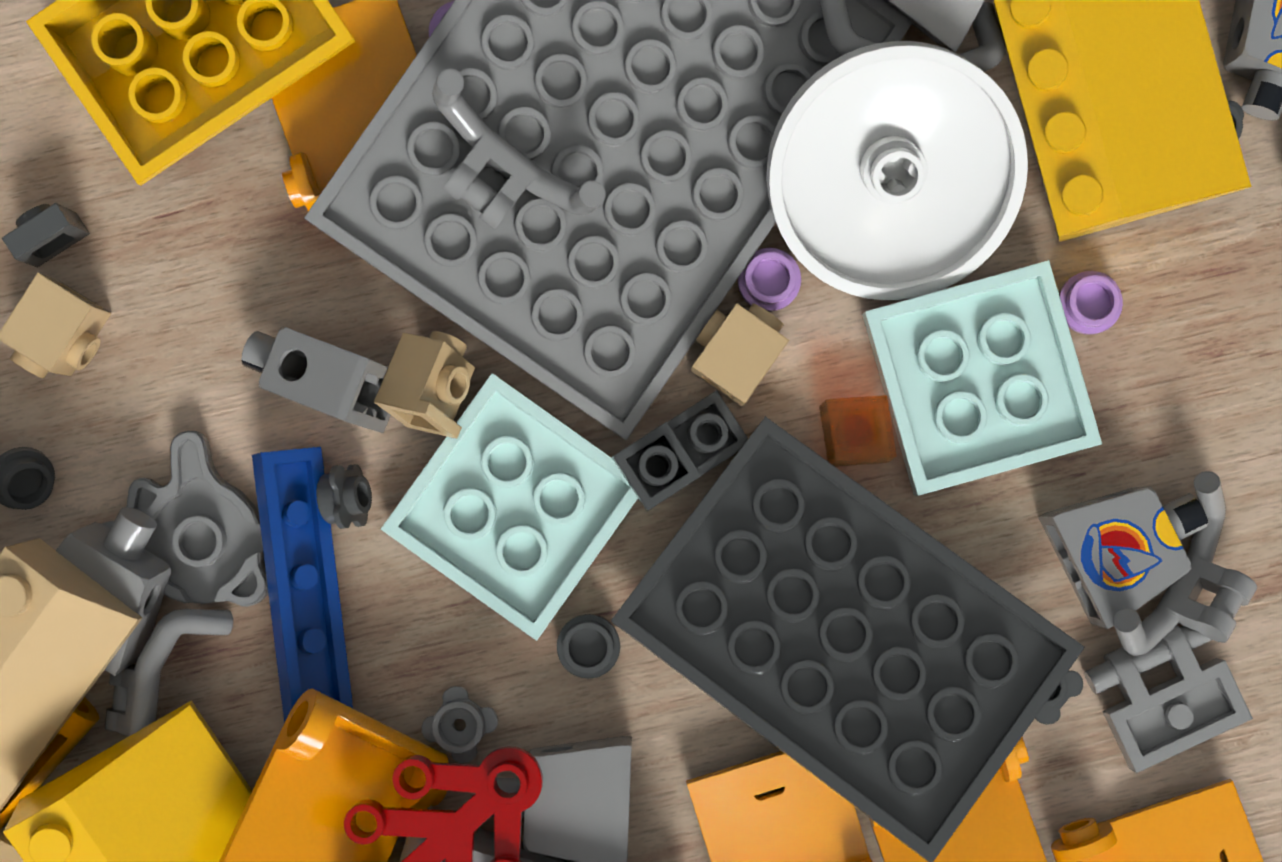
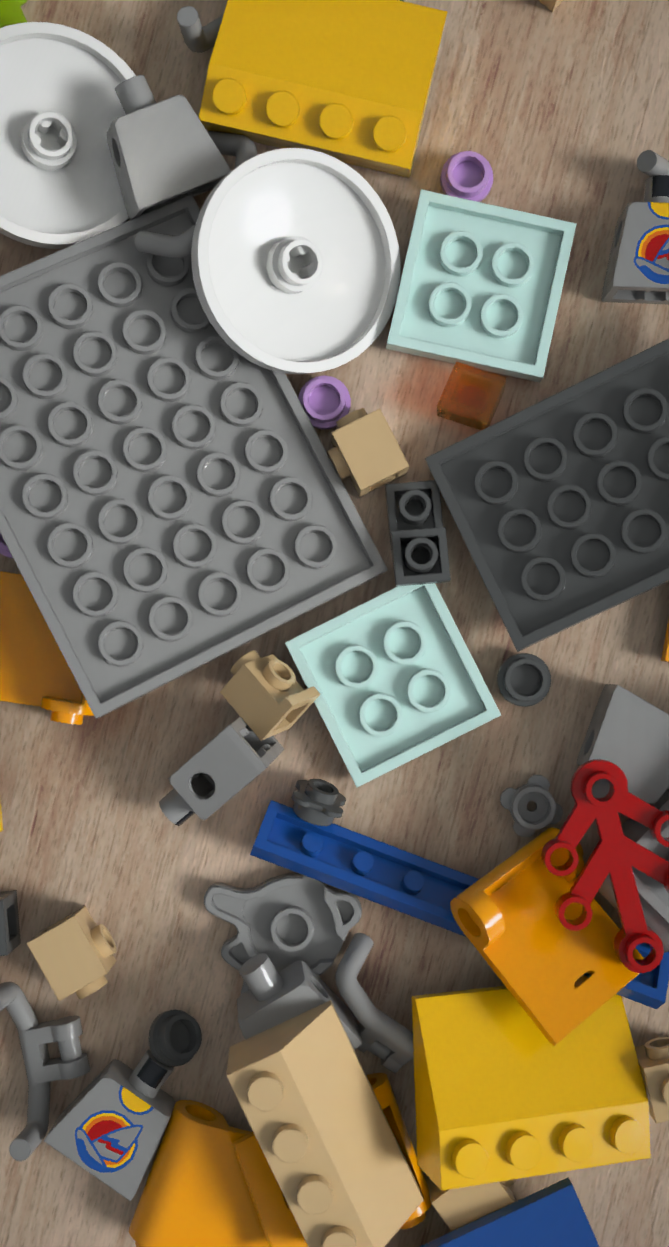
camera: 70 degrees left, 0 degrees up
light grey piece [432,68,606,229] -> none

